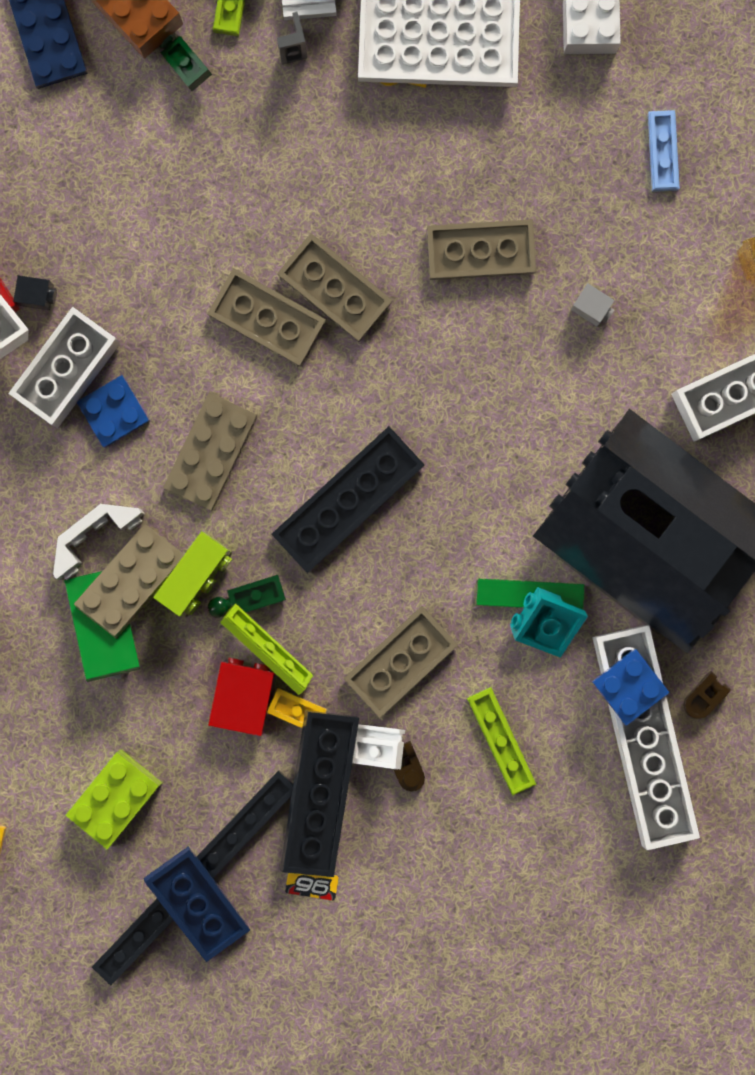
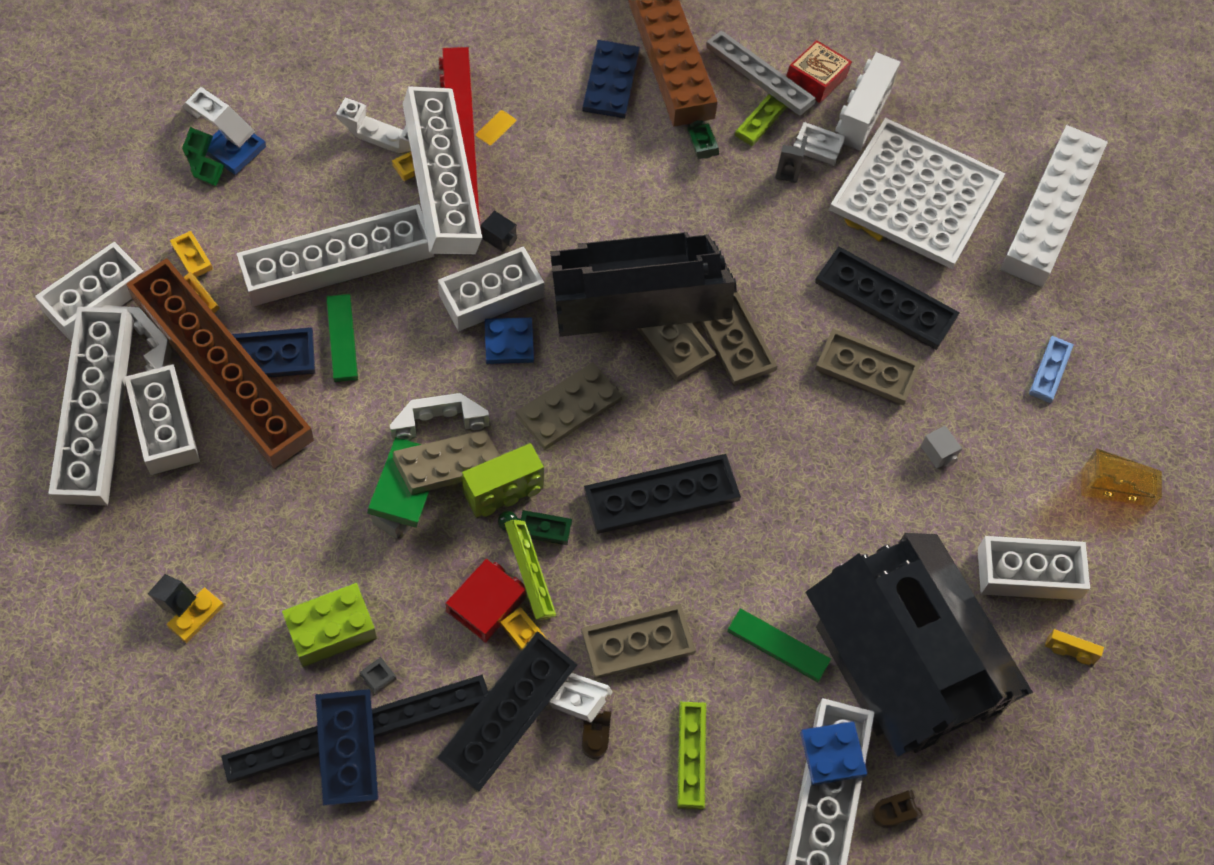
camera: 25 degrees right, 25 degrees down
sticker [285,873,339,901] -> none
teal plate [510,587,588,658] -> none
none -> dark grey tile [359,657,397,695]
none -> black panel [550,232,737,337]
none -> black plate [815,246,960,350]

